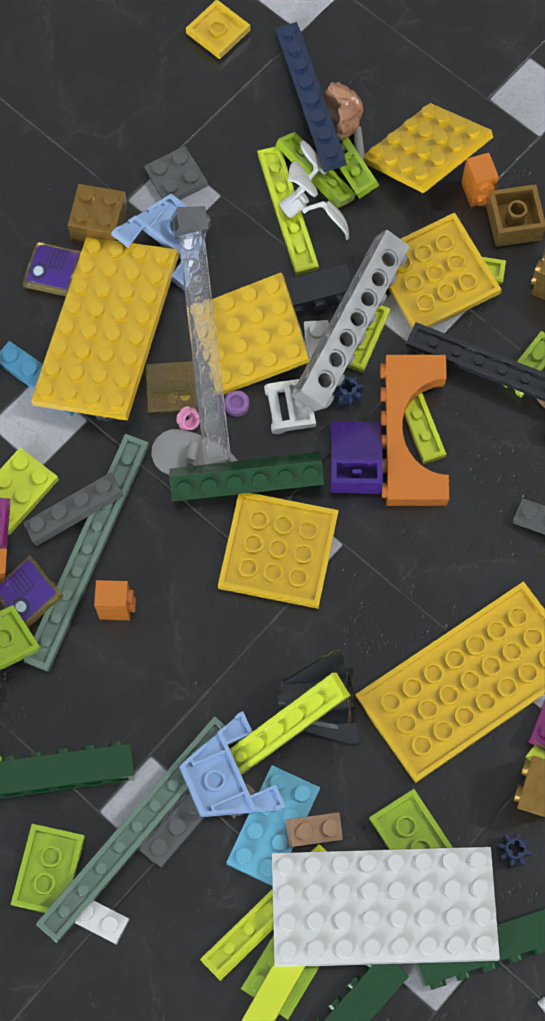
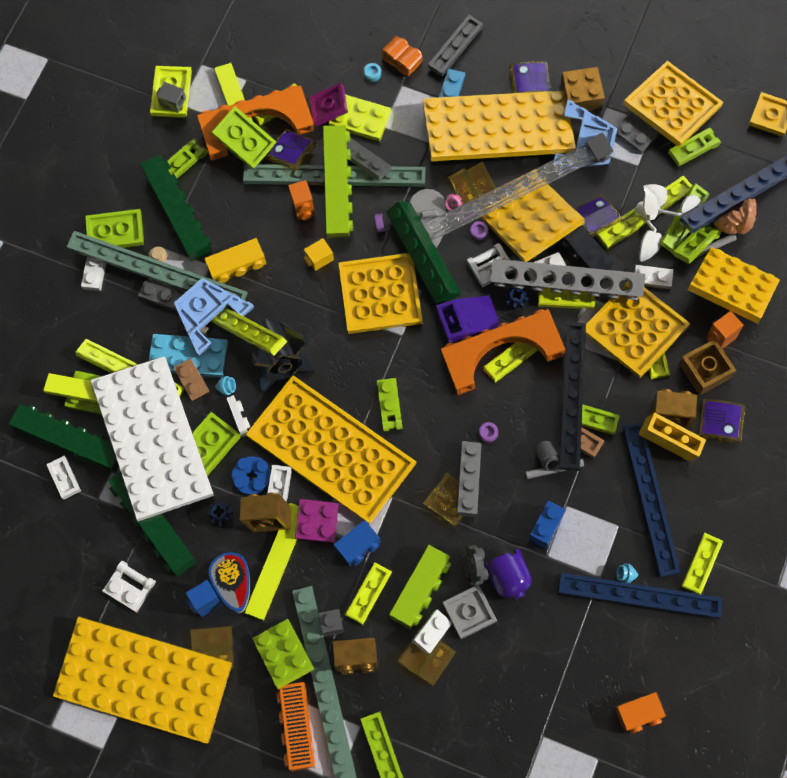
camera: 75 degrees right, 0 degrees up
none -> tan plate [149,247,167,262]
none -> yellow brick [205,238,266,283]
none -> medium azure plate [215,376,236,395]
none -> white plate [227,395,250,438]
none -> blue plate [232,456,271,496]
none -> white plate [268,465,292,502]
none -> yellow brick [304,238,334,271]
none -> lime brick [323,125,353,238]
none -> medium lavender tile [375,213,385,232]
none -> lime plate [377,378,403,432]
none -> medium lavender tile [479,422,498,443]
none -> slope [575,195,622,237]
none -> yellow plate [623,61,724,147]
none -> white plate [634,265,673,290]
none -> lime plate [668,128,721,167]

